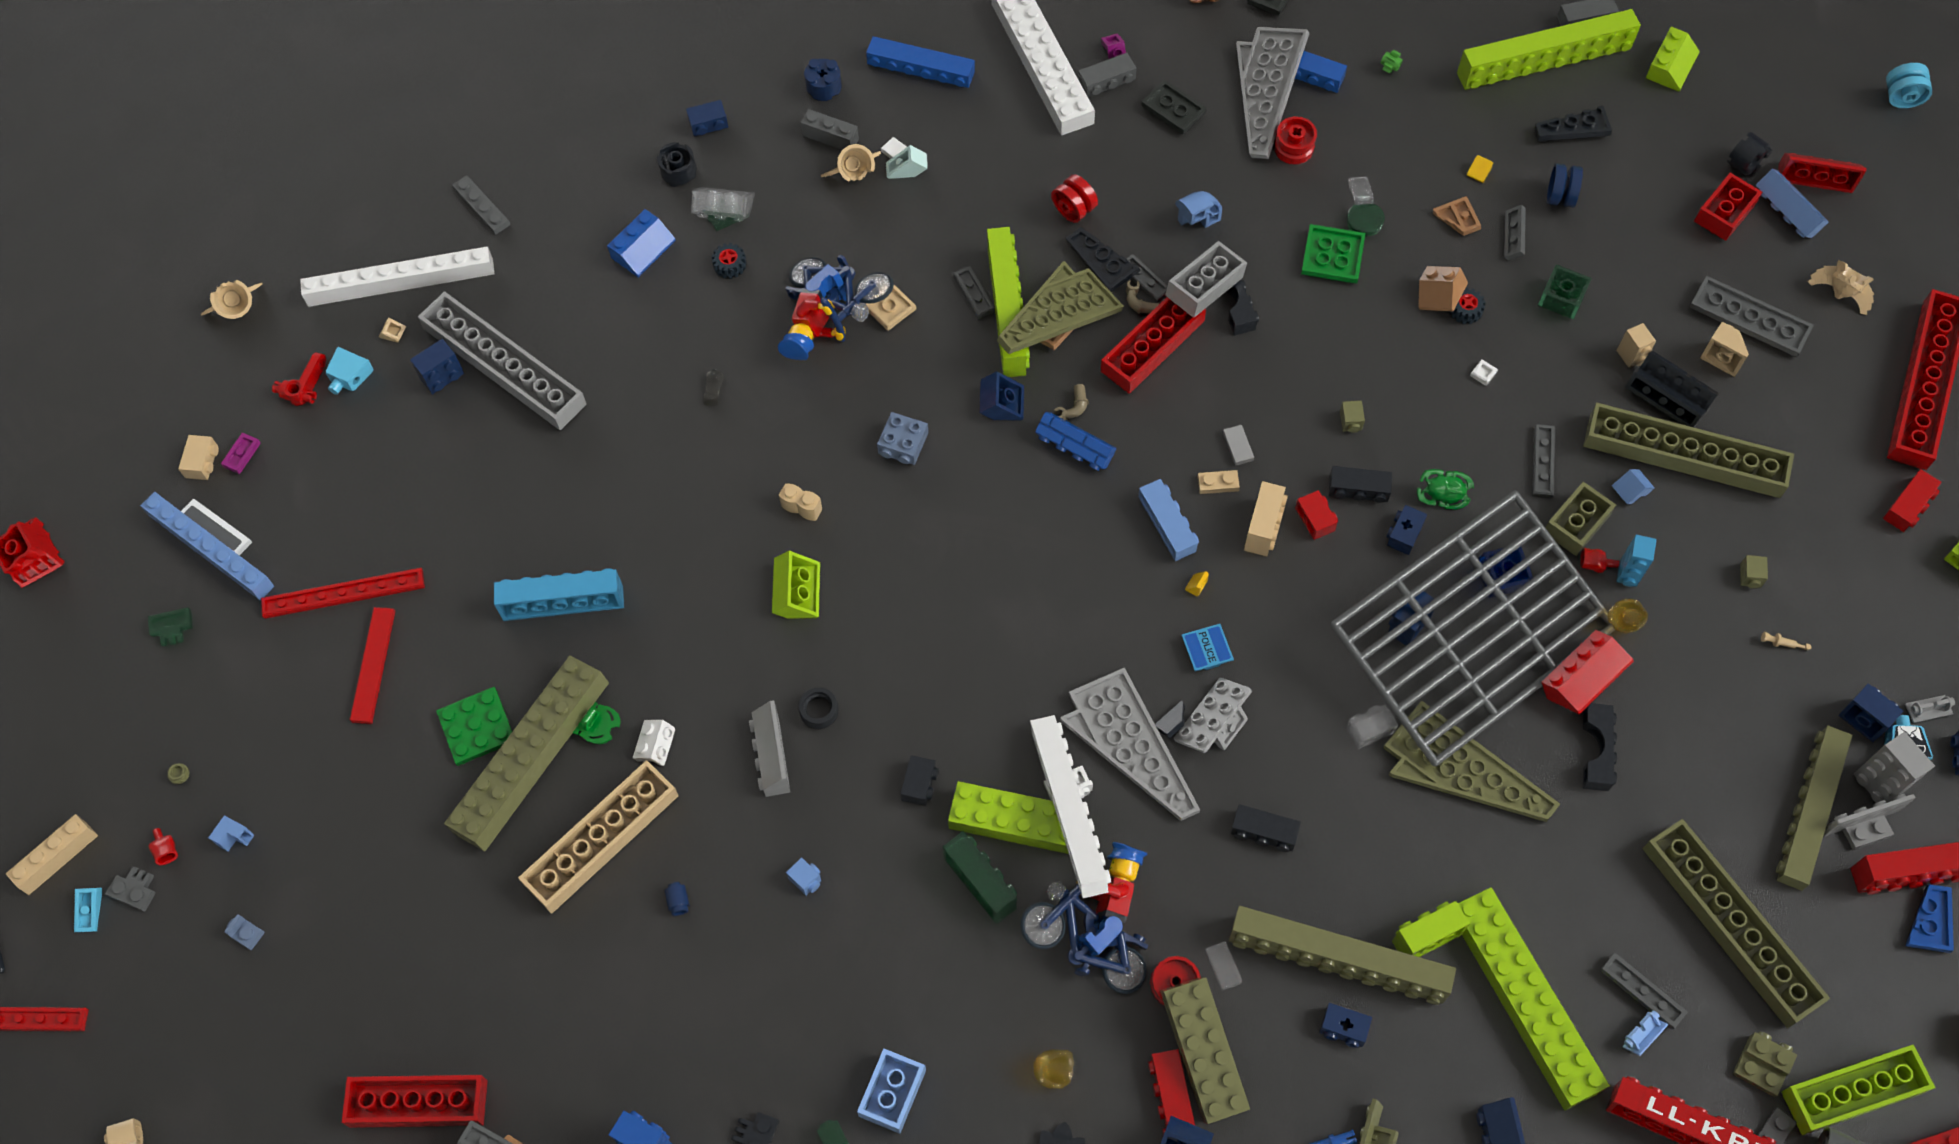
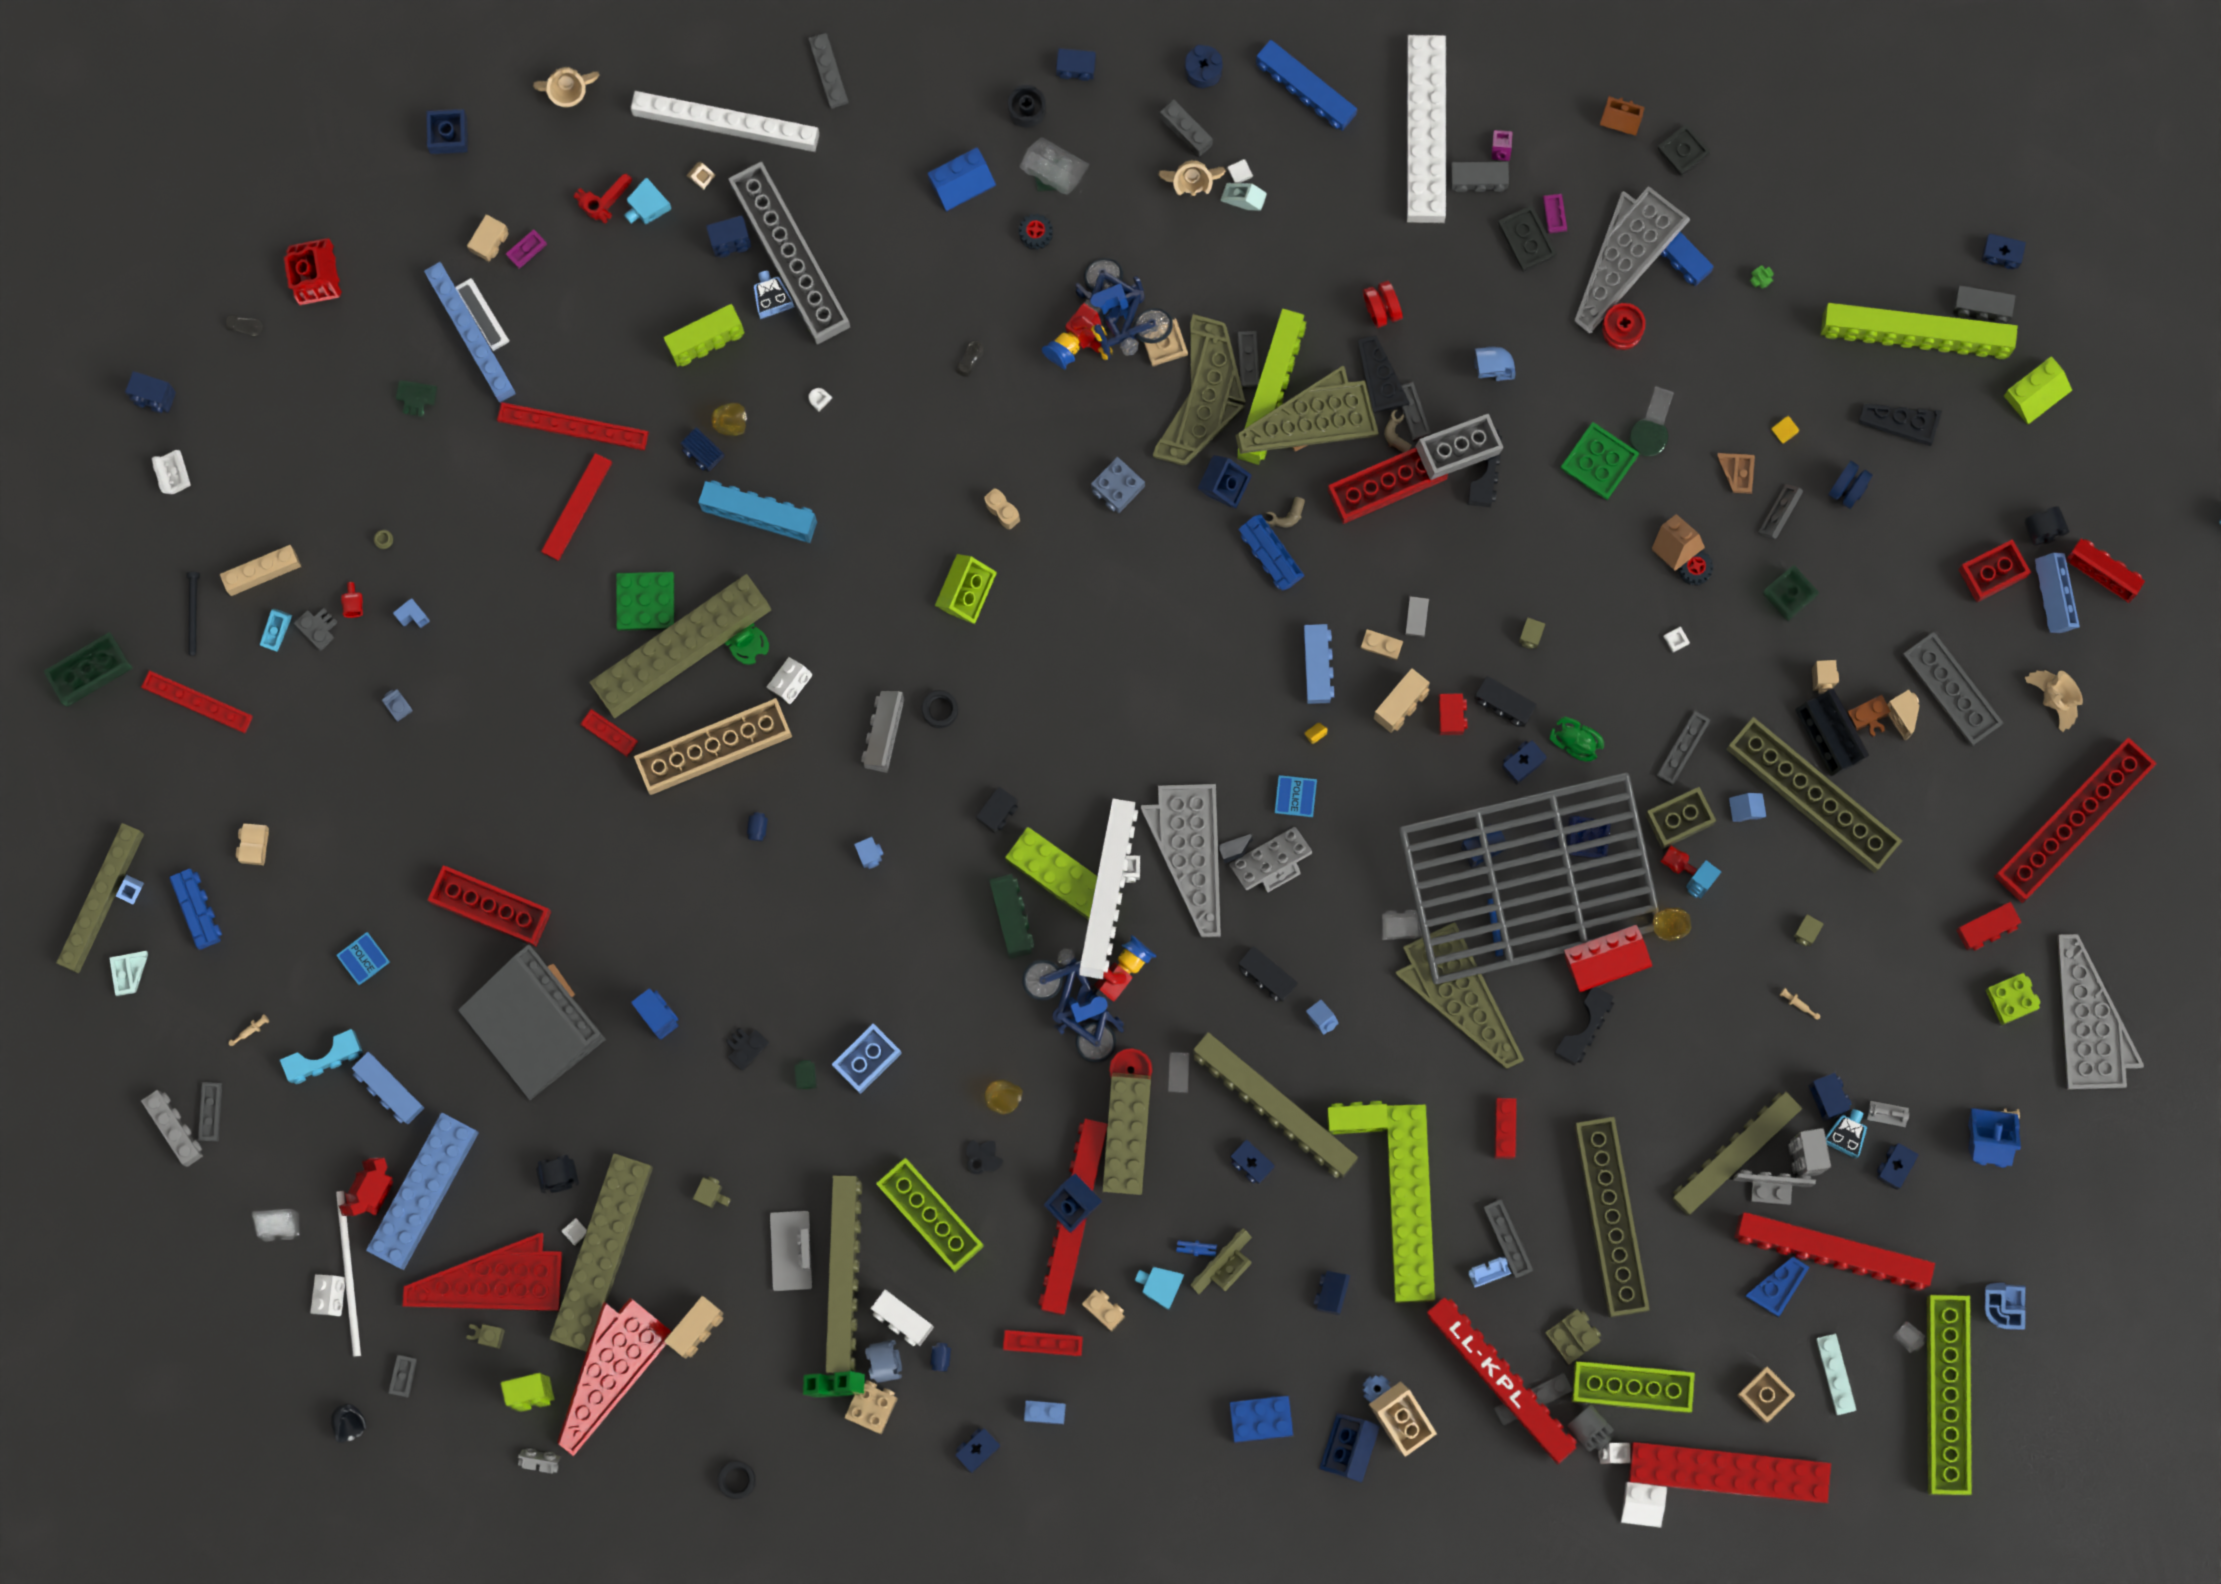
camera: 25 degrees right, 15 degrees up
none -> dark blue brick [426,109,468,154]
none -> red tile [580,709,638,757]
none -> lime brick [664,304,745,367]
none -> dark blue brick [680,427,725,472]
none -> clear yellow hair [711,403,746,436]
none -> torso [754,271,794,319]
none -> white tile [809,388,832,411]
none -> olive wing [1153,314,1245,465]
none -> medium blue brick [1306,1000,1339,1035]
none -> blue bar [1487,898,1503,957]
none -> red brick [1494,1098,1516,1159]
none -> magenta plate [1543,193,1567,234]
none -> dark orange brick [1847,695,1891,737]

